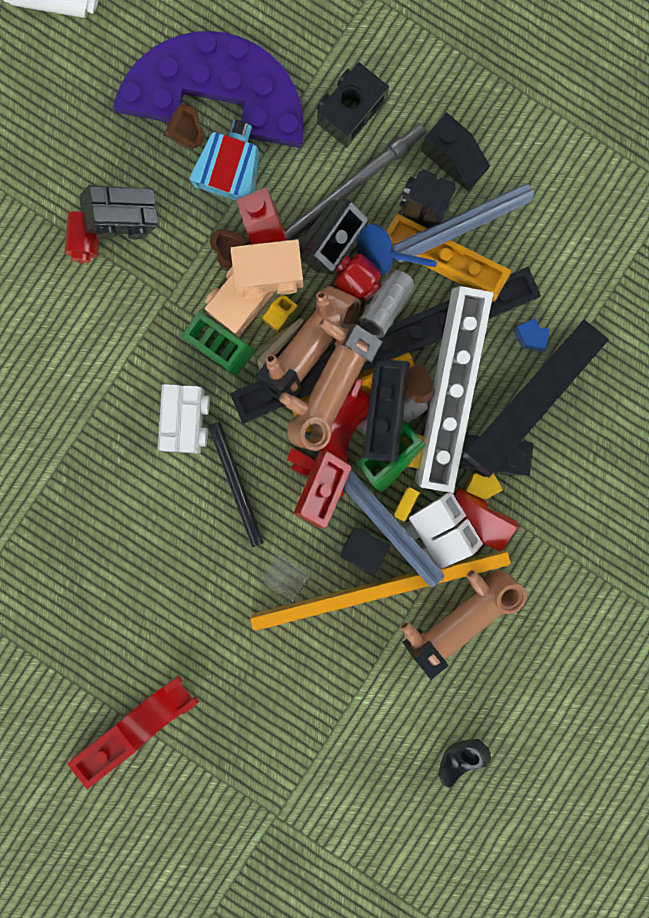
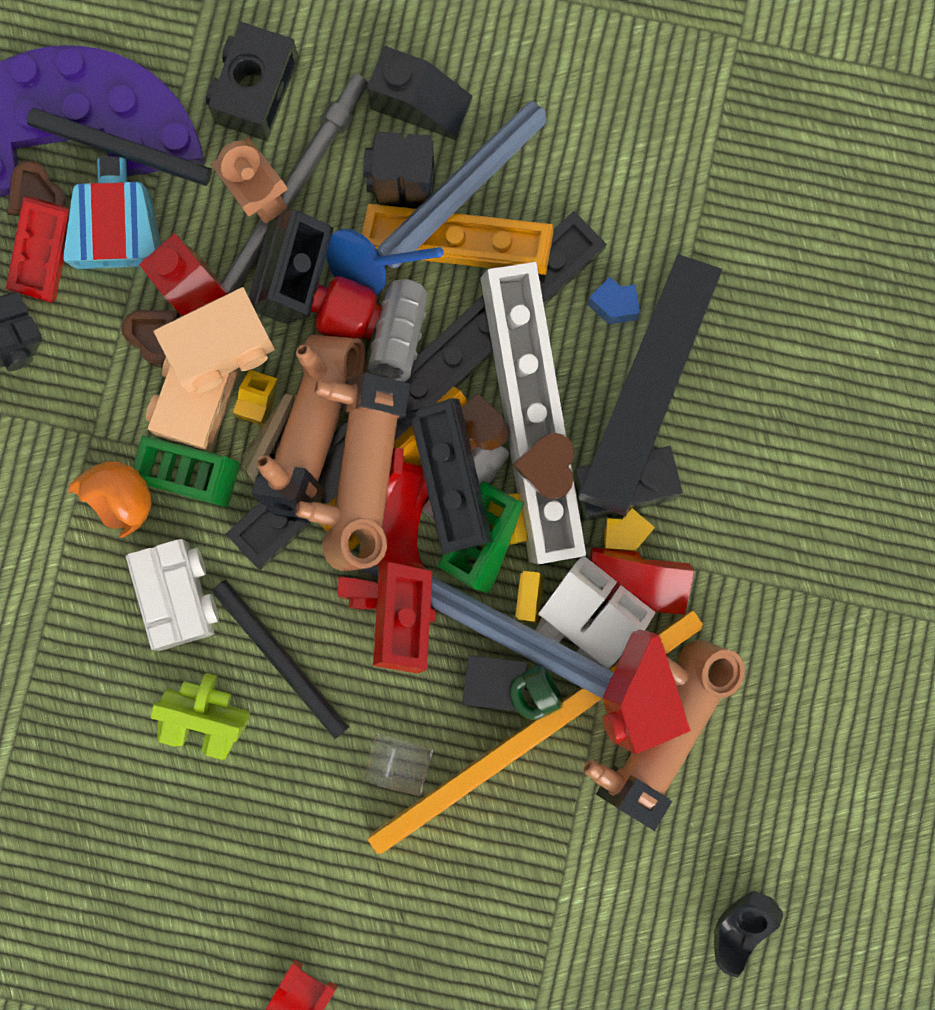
camera: 20 degrees left, 5 degrees down
none -> red plate [5,196,70,302]
none -> black bar [27,108,212,186]
none -> orange hair [68,461,152,538]
none -> lime hips [151,672,251,760]
none -> nougat hips [211,137,288,223]
none -> dark green tile [509,664,564,720]
none -> reddish brown tile [512,433,574,499]
none -> red slope [602,629,691,754]

